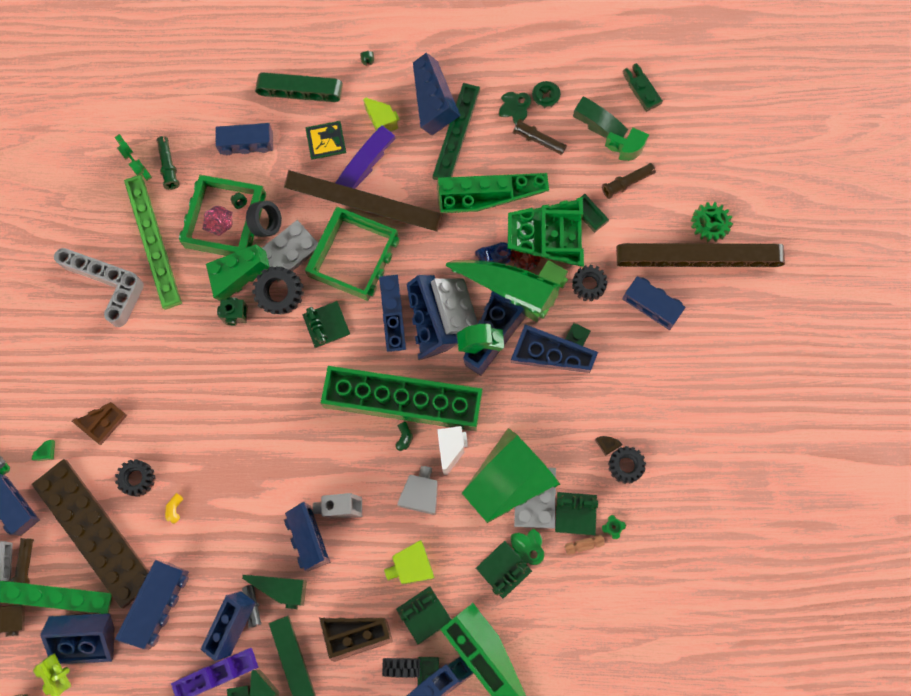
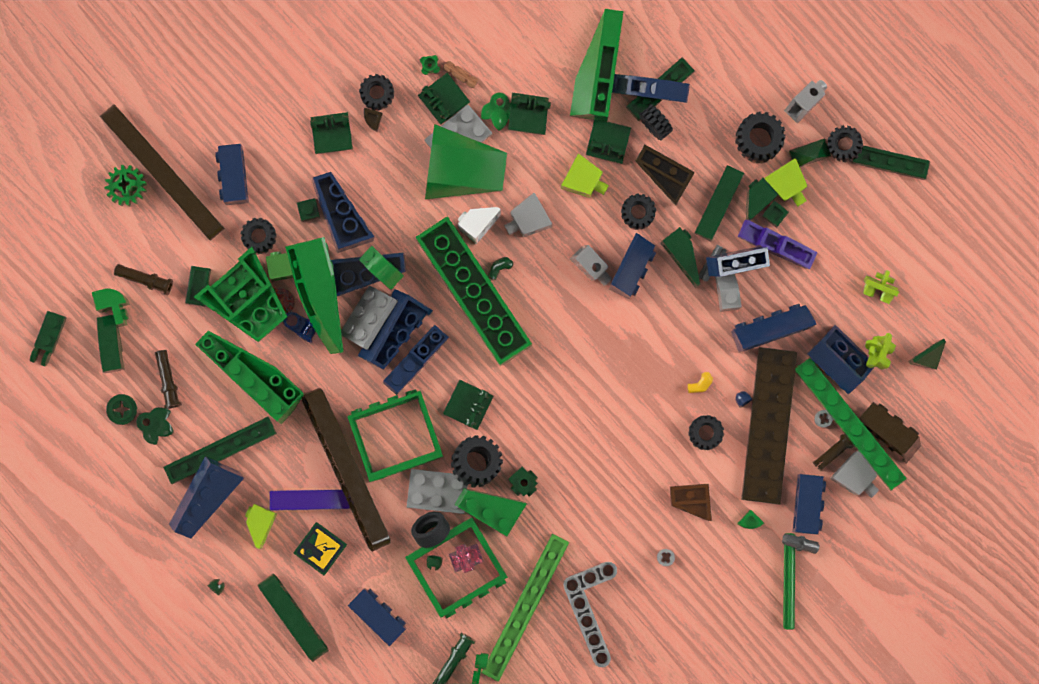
camera: 140 degrees left, 10 degrees up
none -> dark green hinge [310,112,353,154]
none -> black tyre [621,193,656,230]
none -> light grey bush [657,549,675,566]
none -> light grey slope [715,274,742,312]
none -> dark blue hinge [735,391,752,408]
none -> light grey bush [814,410,833,428]

